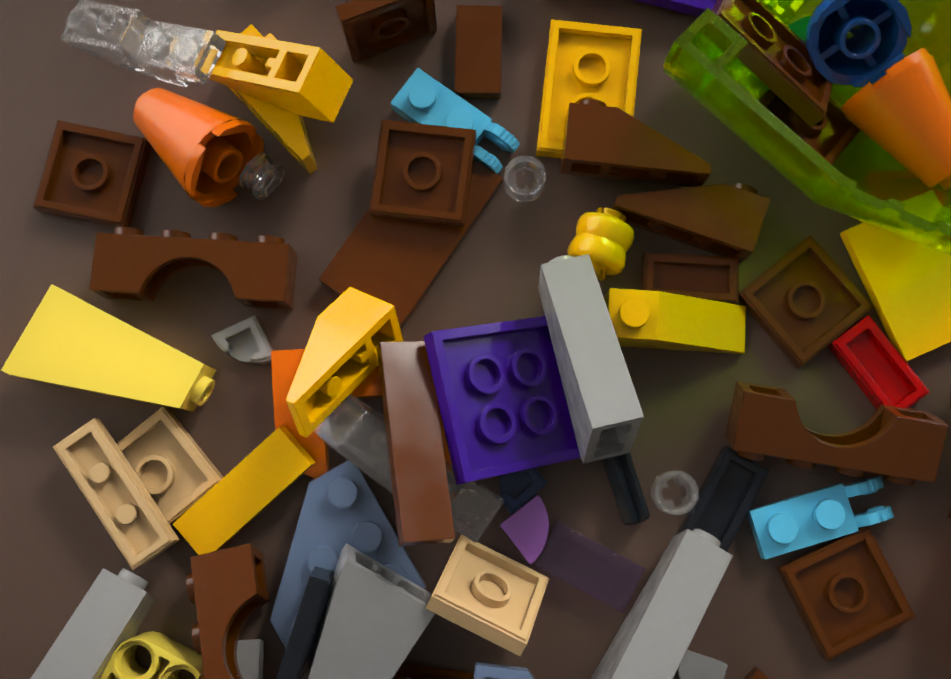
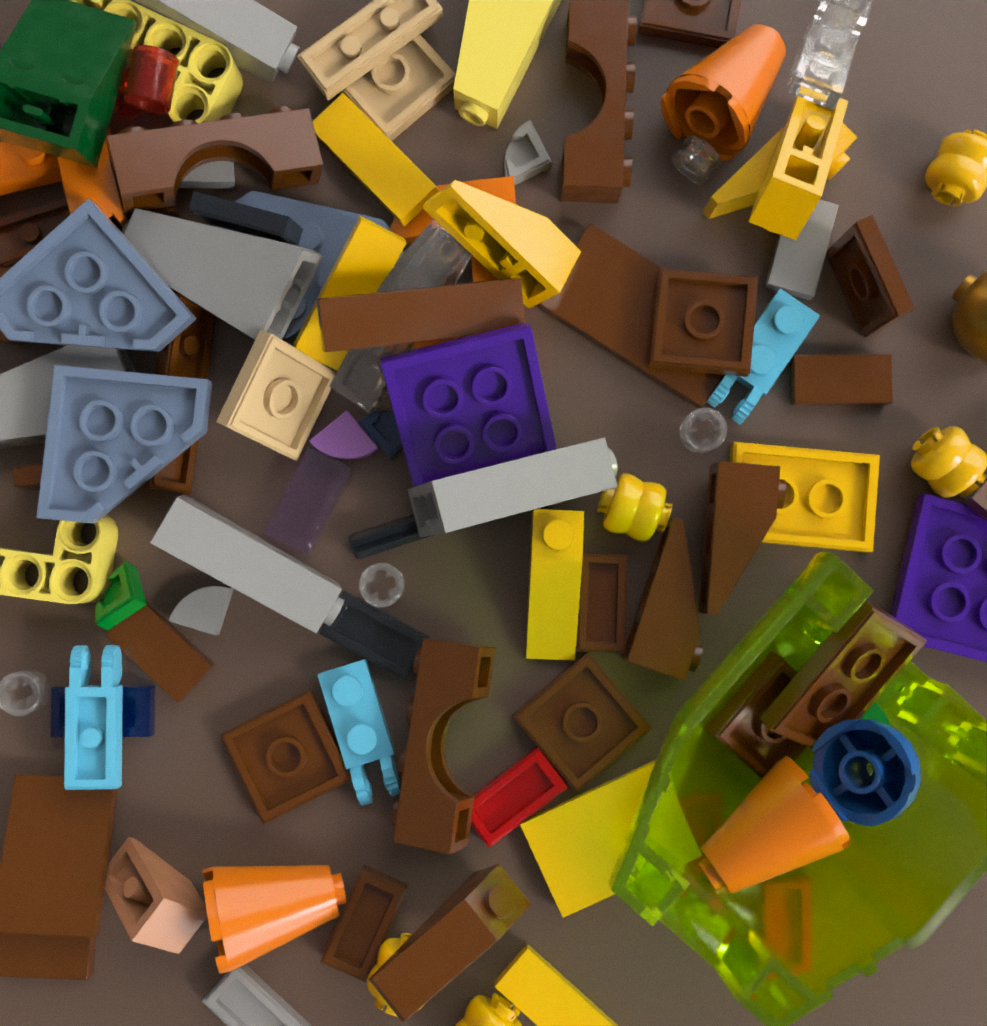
camera: 85 degrees right, 5 degrees up
none -> yellow tile [293,216,406,371]
none -> light grey tile [764,200,839,301]

